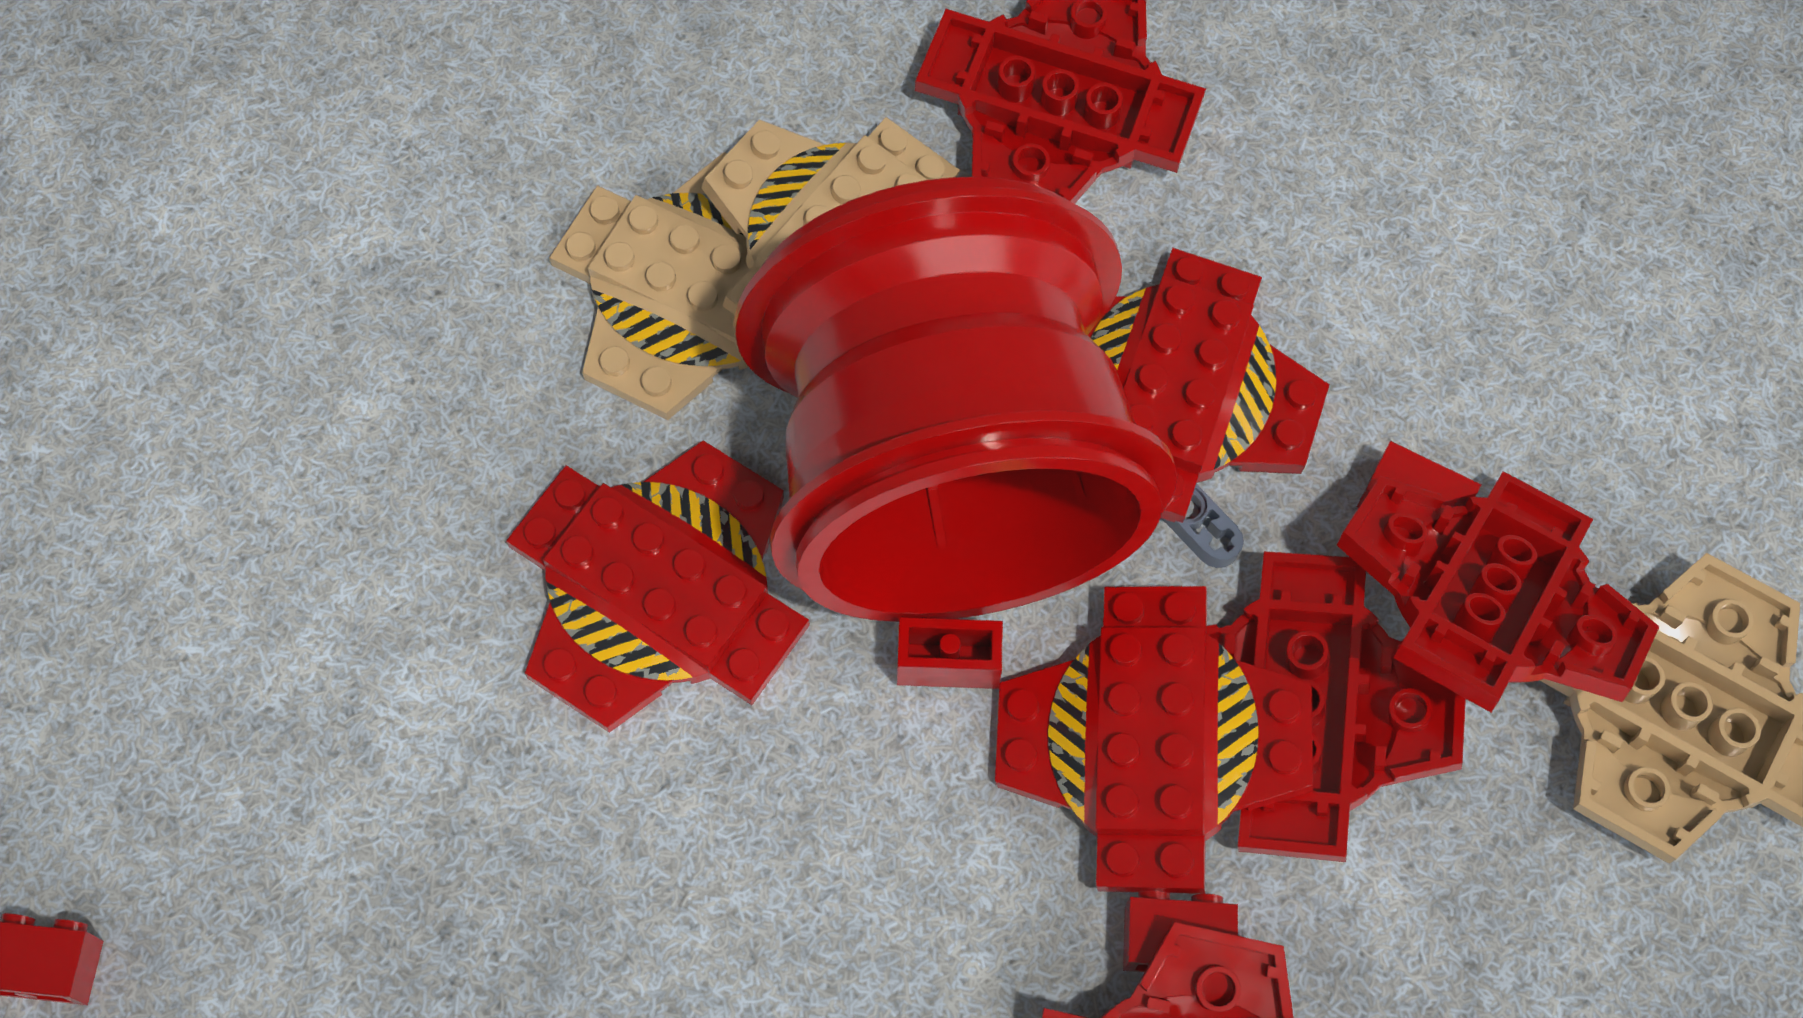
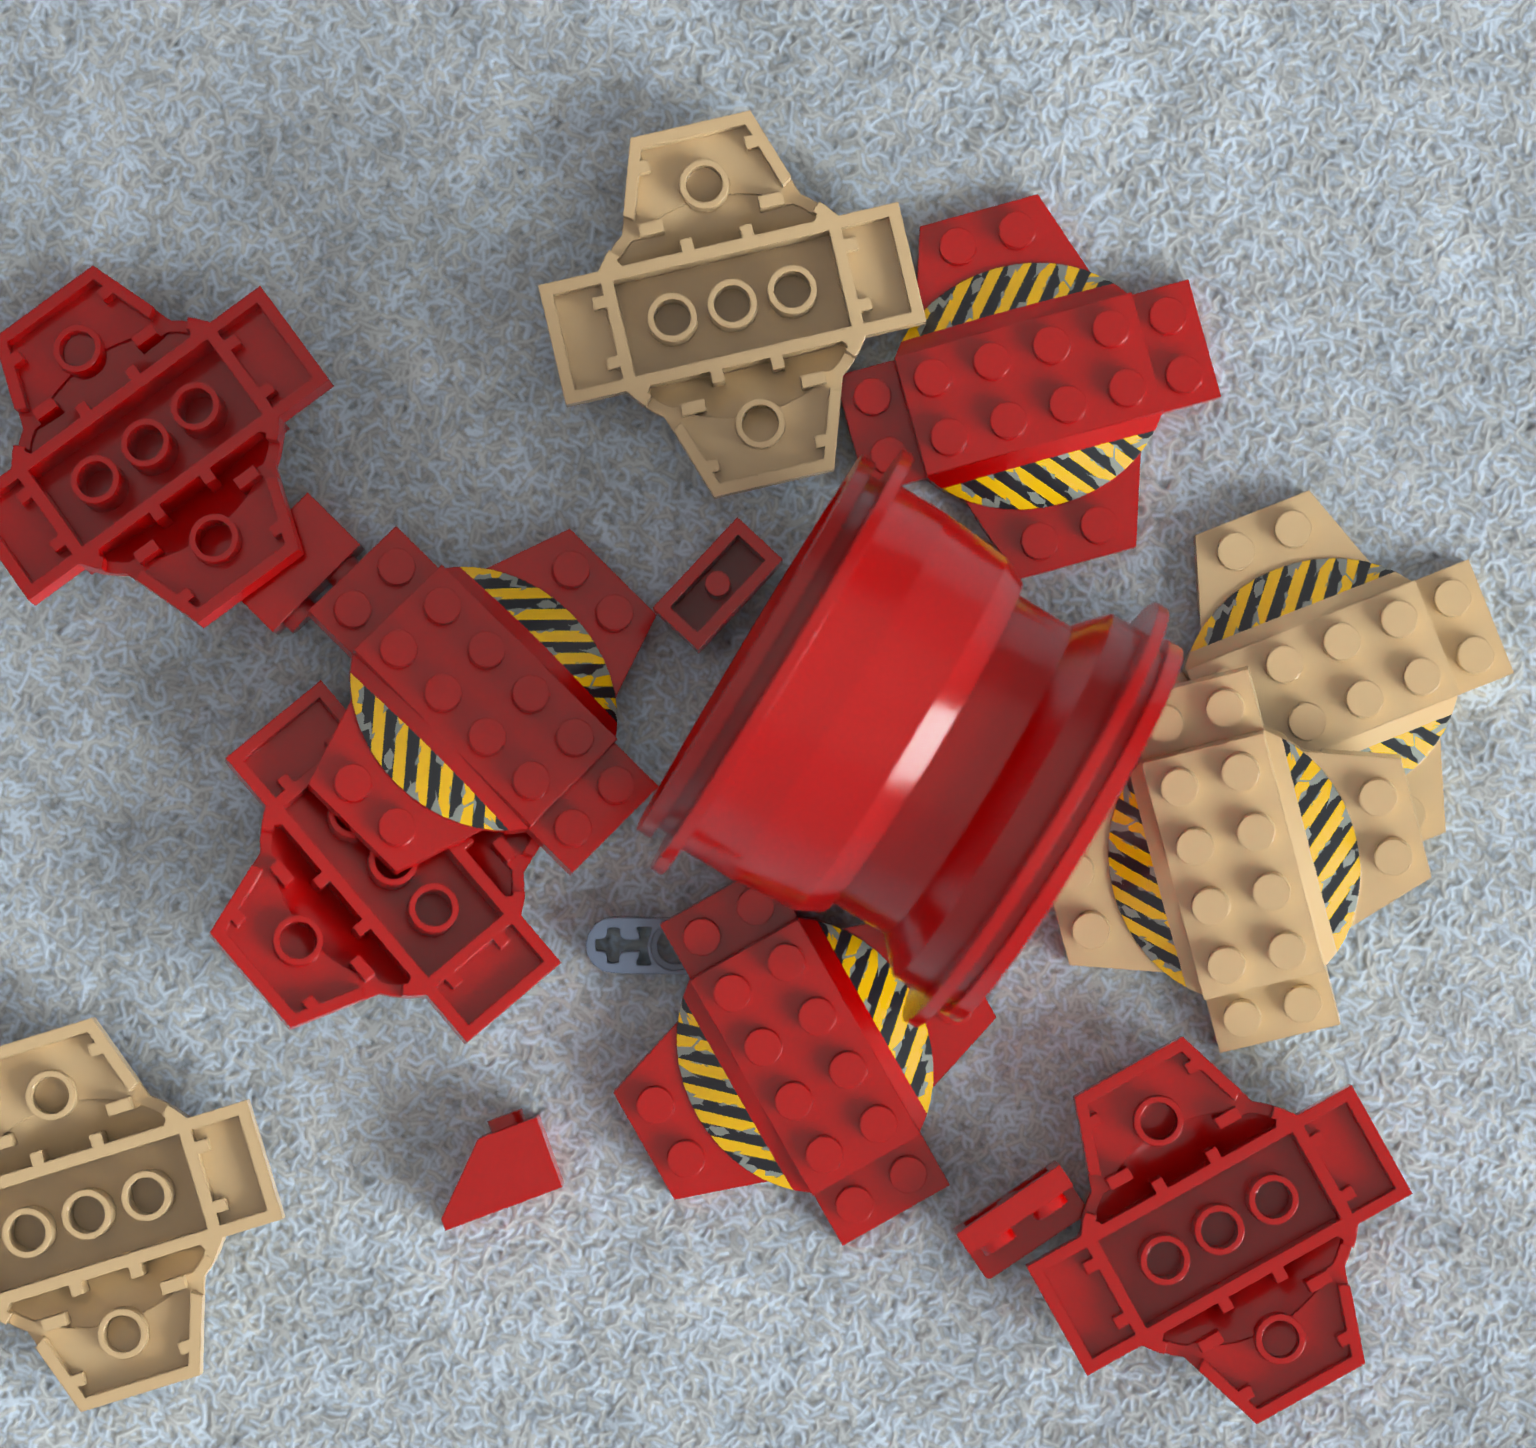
camera: 130 degrees right, 20 degrees up
red plate [1337,471,1660,713] -> none
none -> tan plate [538,110,926,499]
none -> red bracket [953,1160,1085,1279]

